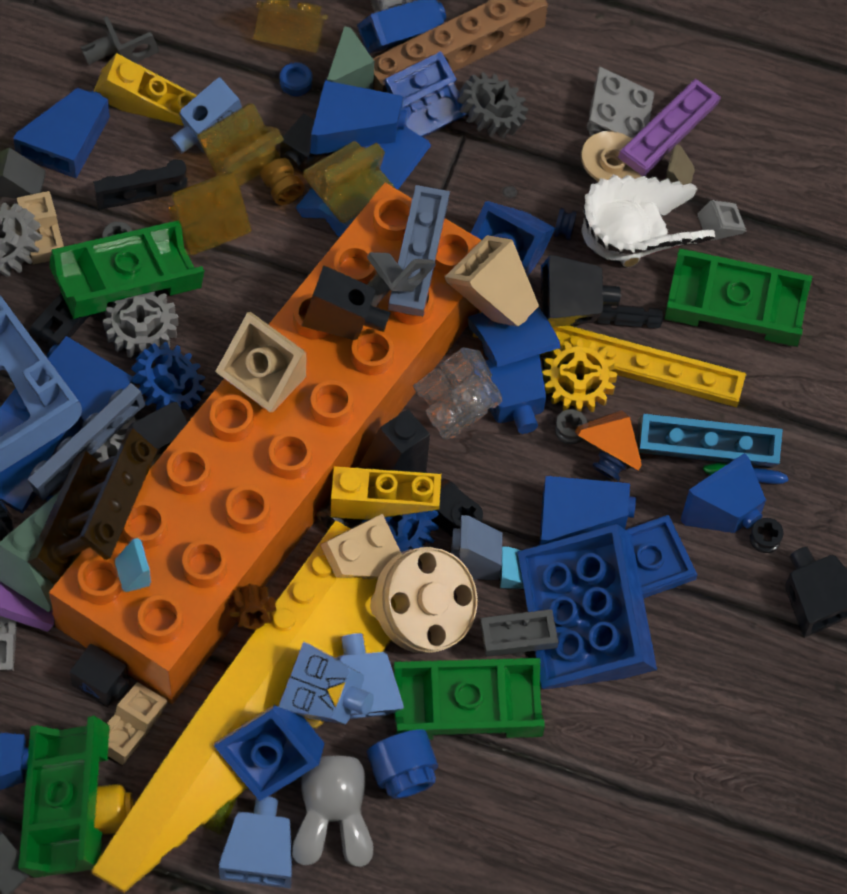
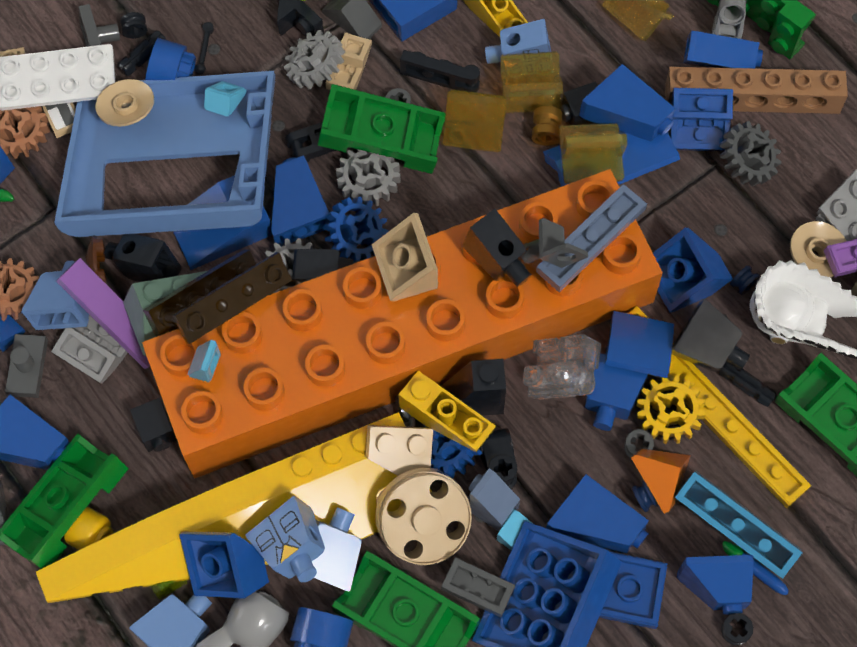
camera: 40 degrees right, 5 degrees up
sand blue plate [28,383,145,500] -> none
tan slope [107,682,168,765] -> none
reddish brown gear [229,583,276,630] -> none
blue tile [280,63,312,96] -> none
sand green slope [327,26,374,90] -> none
tan slope [445,235,539,327] -> none

